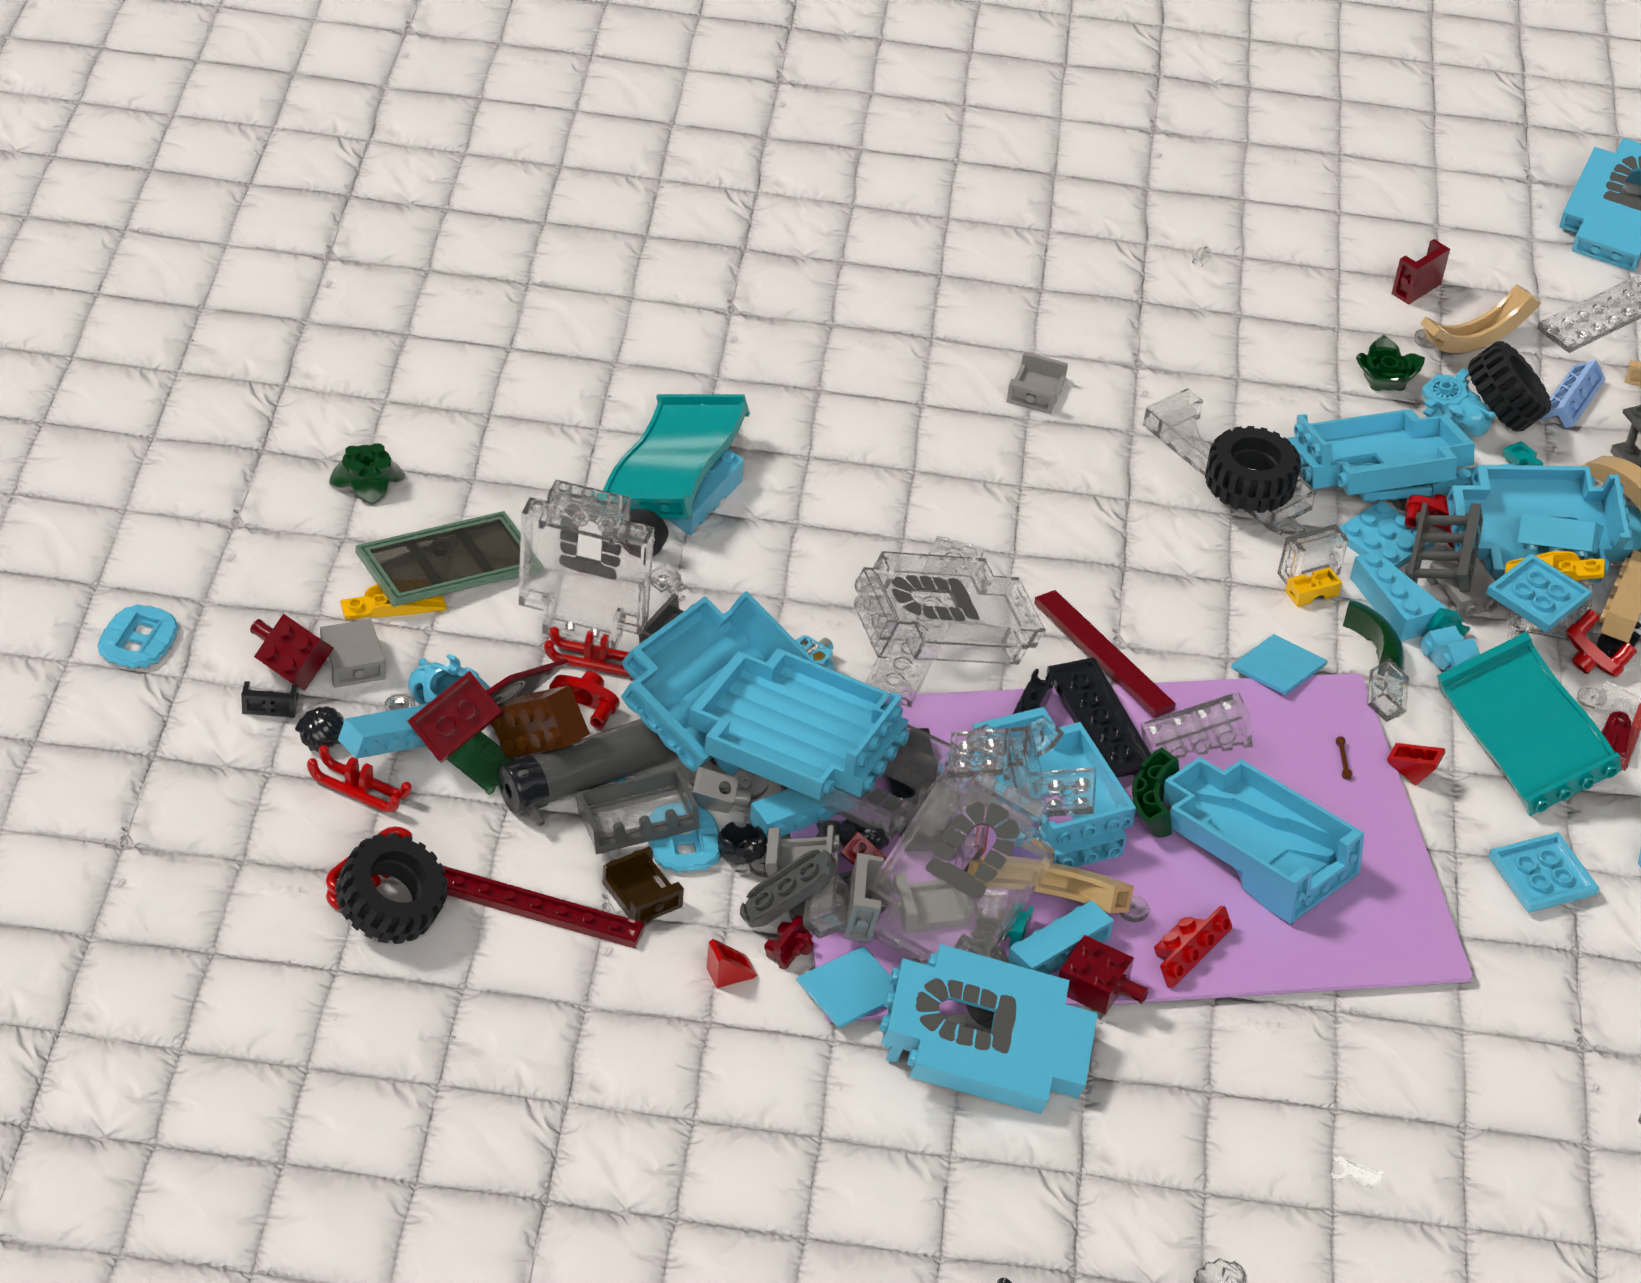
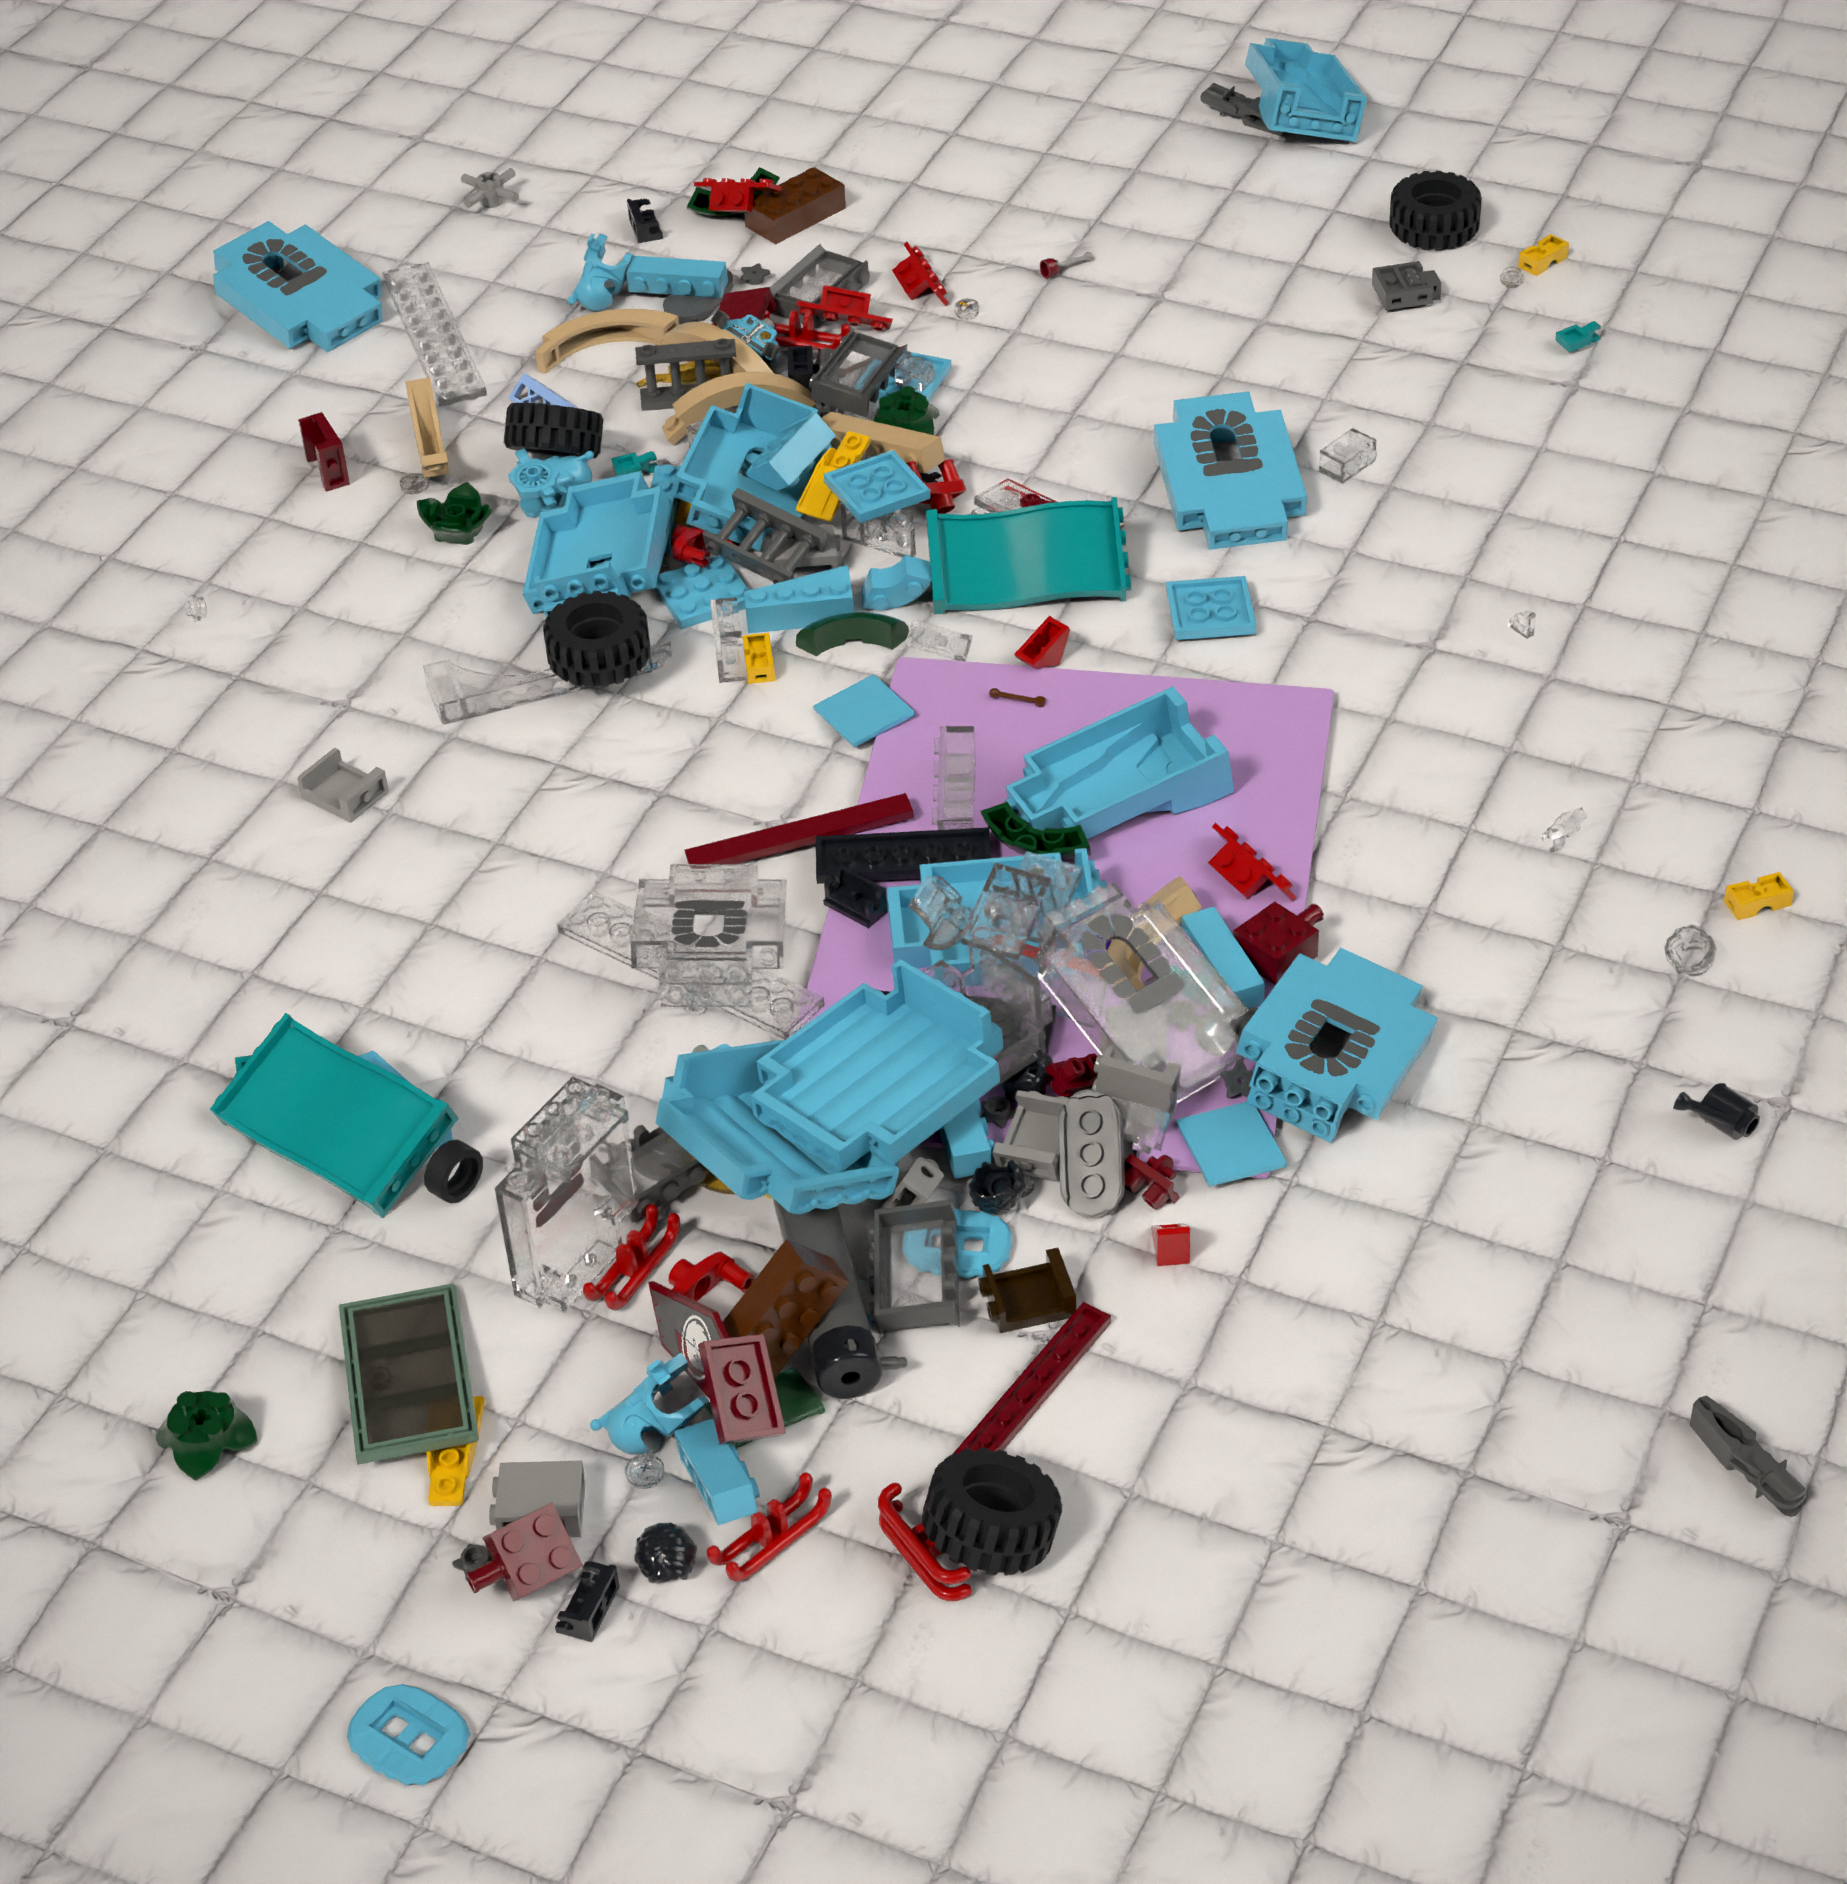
camera: 65 degrees left, 0 degrees up
teal plate [1426,608,1471,636] -> none

